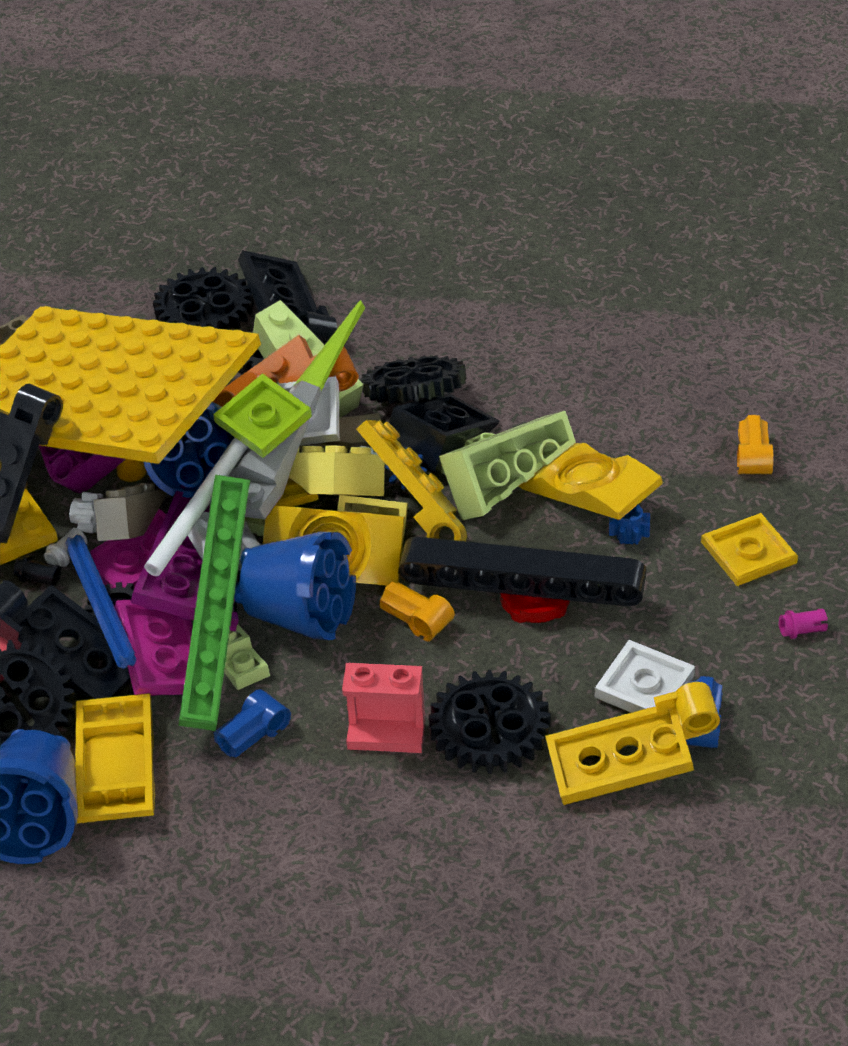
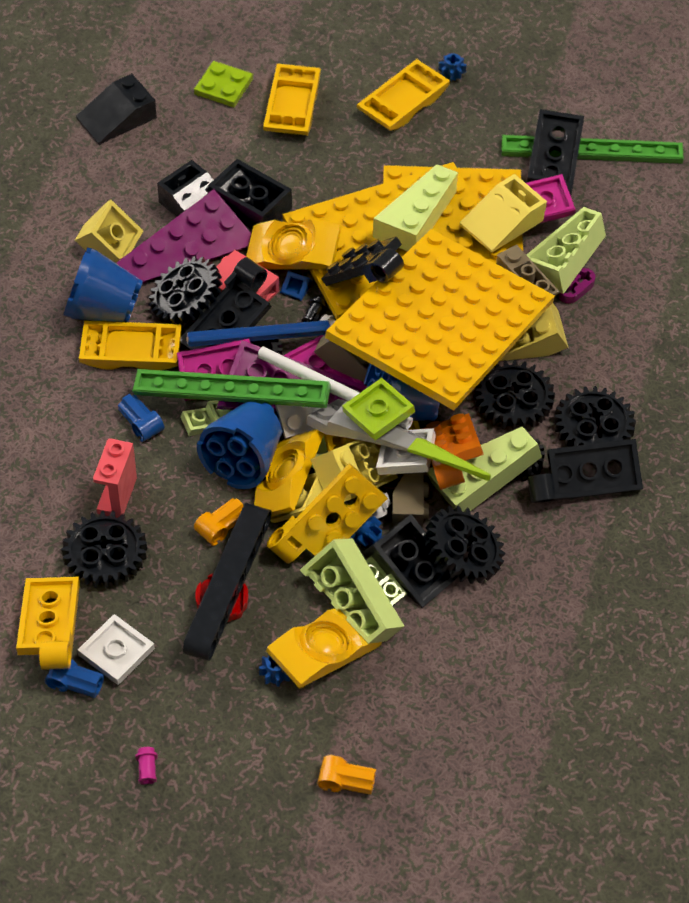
camera: 95 degrees right, 10 degrees up
yellow tile [701,513,798,586] -> none

